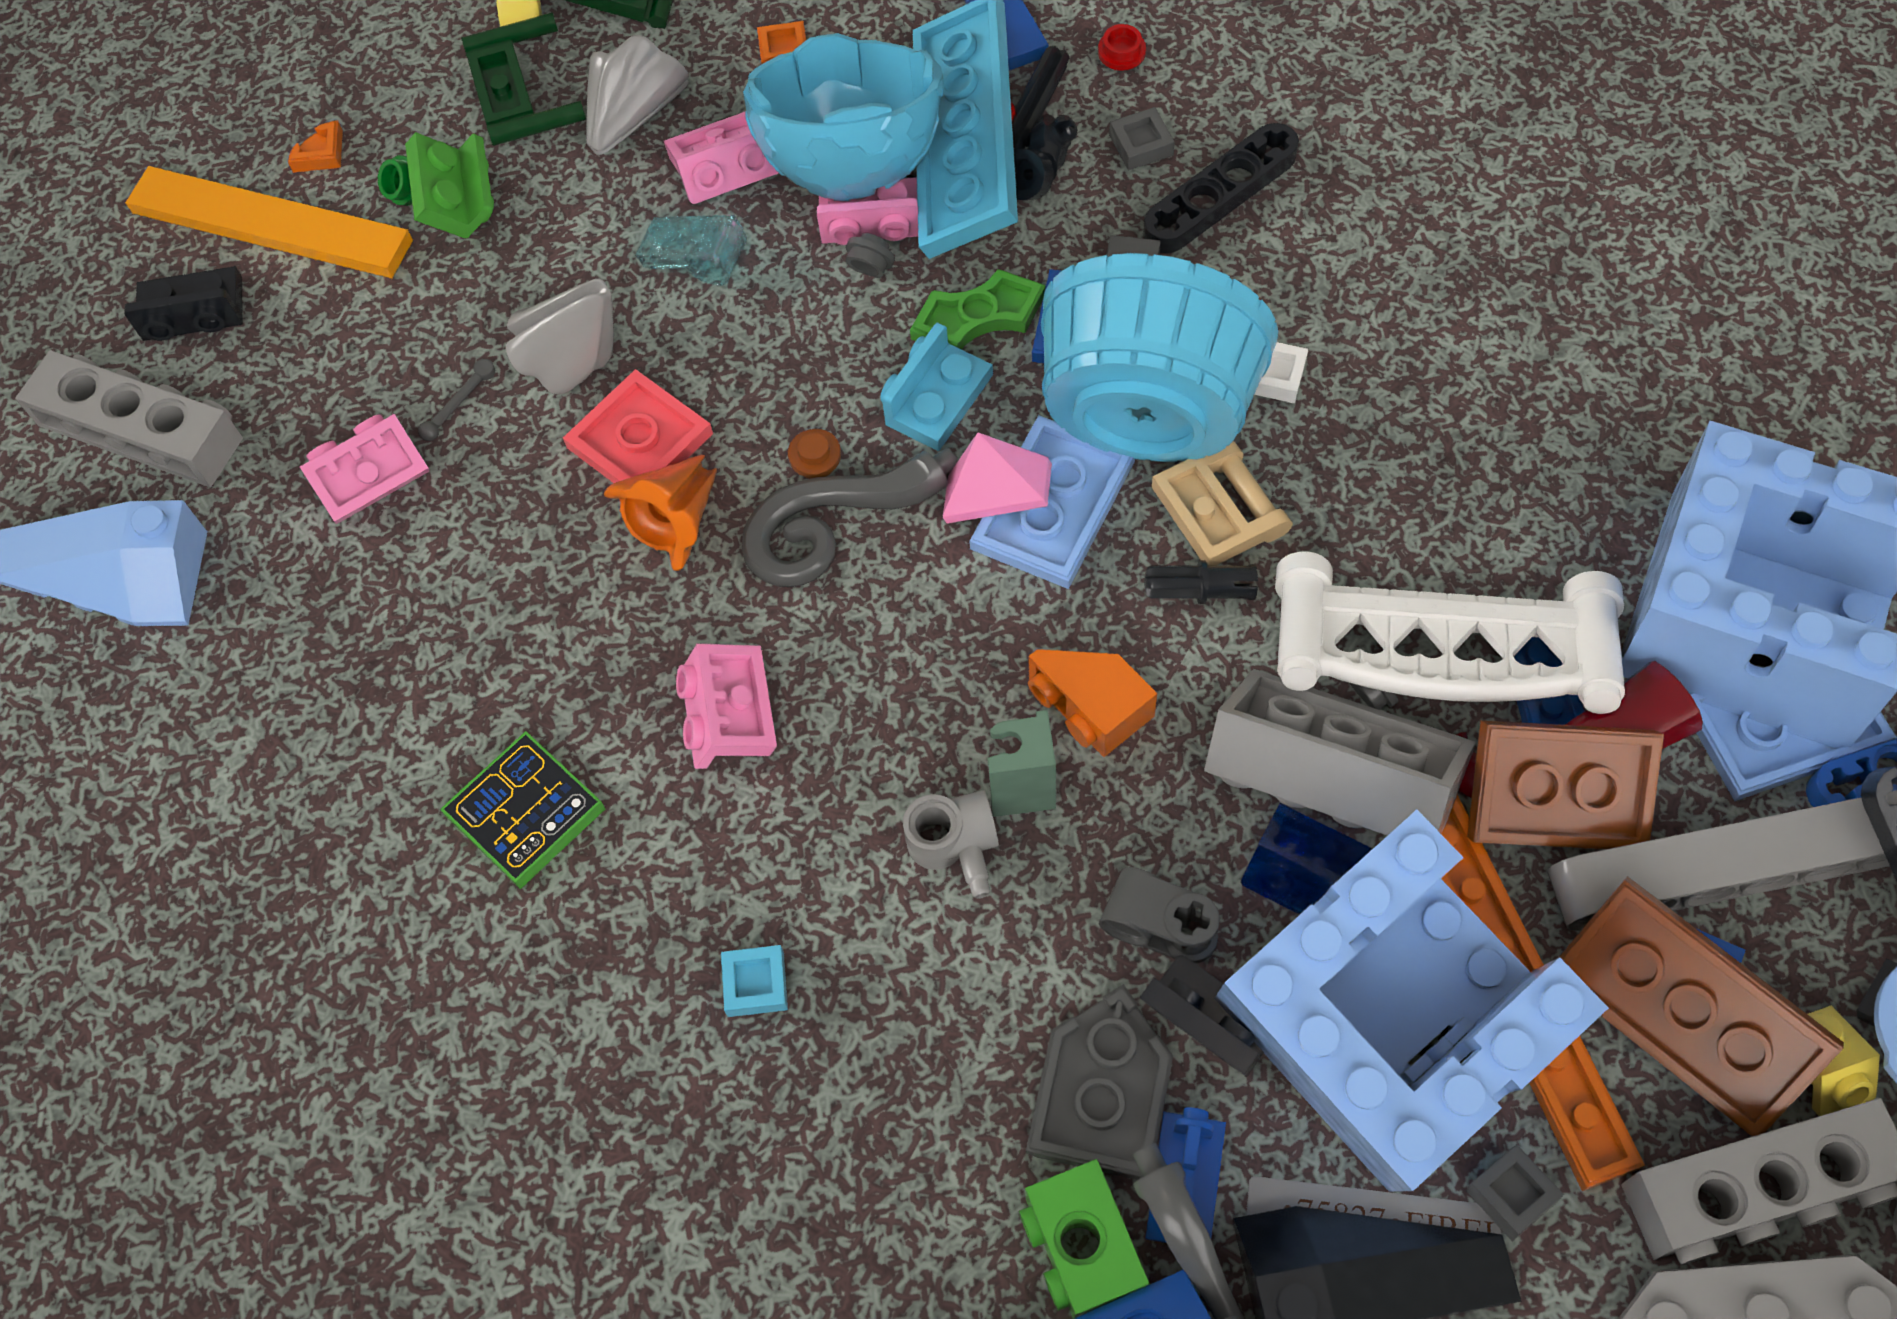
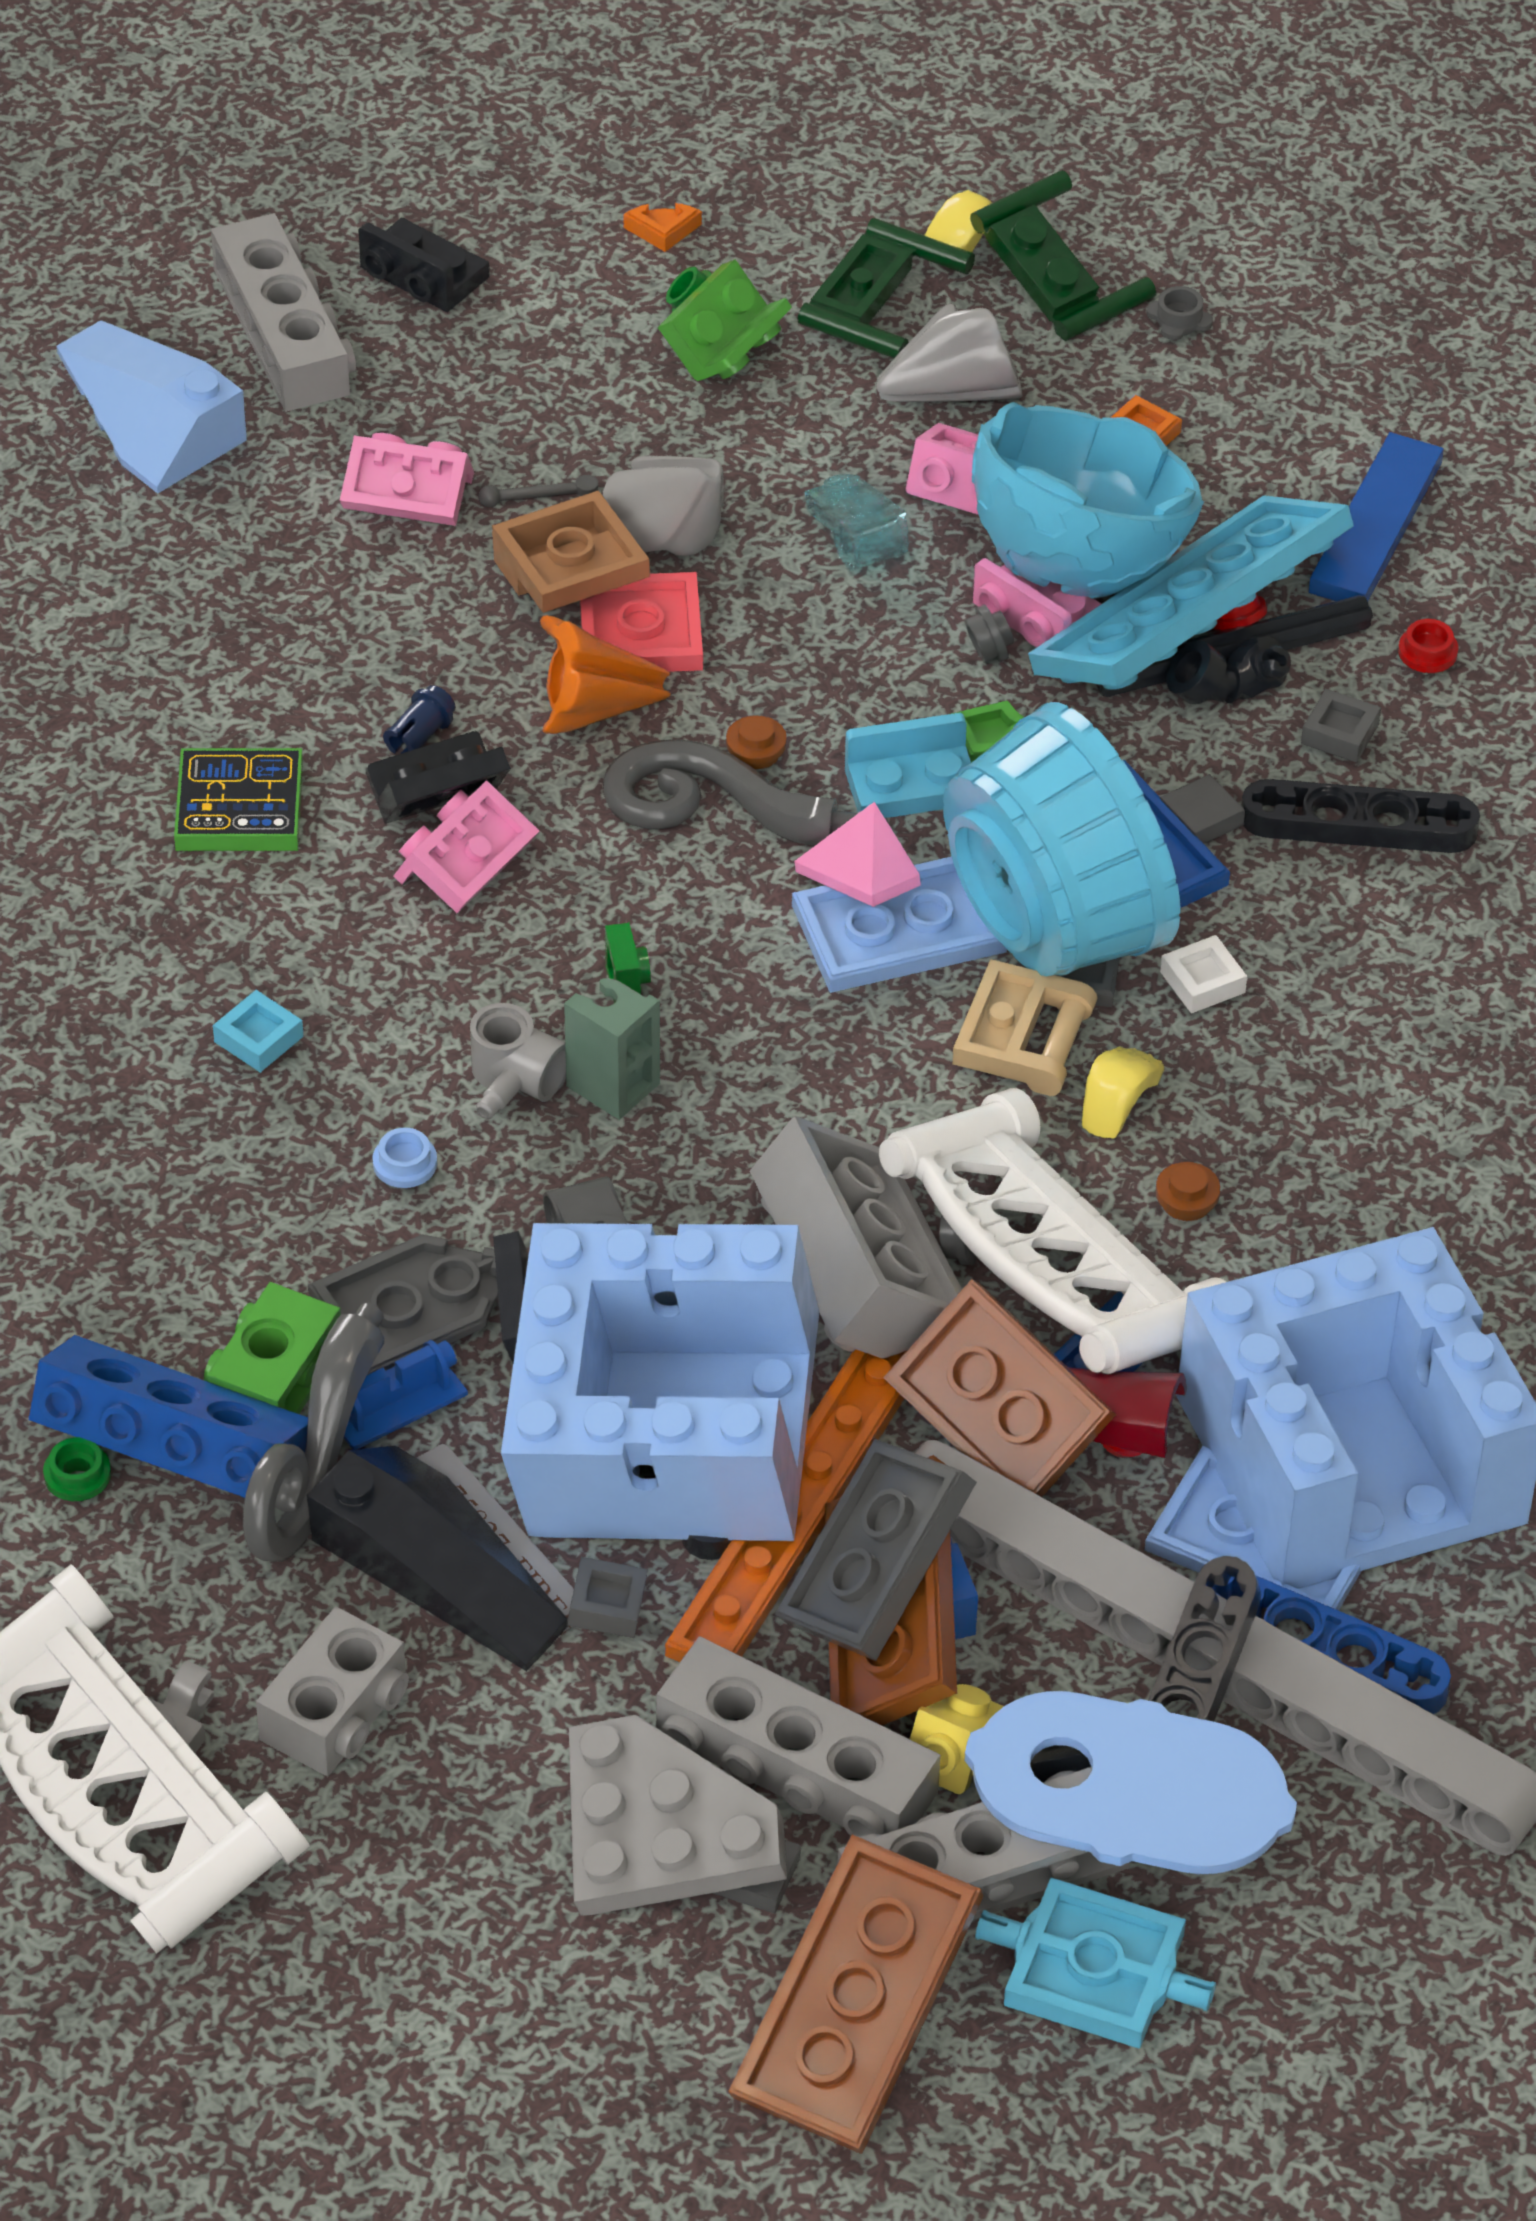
camera: 40 degrees right, 15 degrees down
light orange tile [125,166,413,279] -> none
orange slope [1028,649,1157,757] -> none
black axle [1144,560,1258,604] -> none
none -> black bracket [366,731,510,824]
none -> light blue plate [373,1128,437,1188]
none -> dark blue pin [383,685,456,754]
none -> medium nougat plate [492,490,650,613]
none -> green plate [605,922,651,1003]
none -> dark grey tile [775,1439,977,1661]
none -> light yellow hair [1082,1046,1164,1139]
none -> dark orange plate [1155,1162,1220,1221]

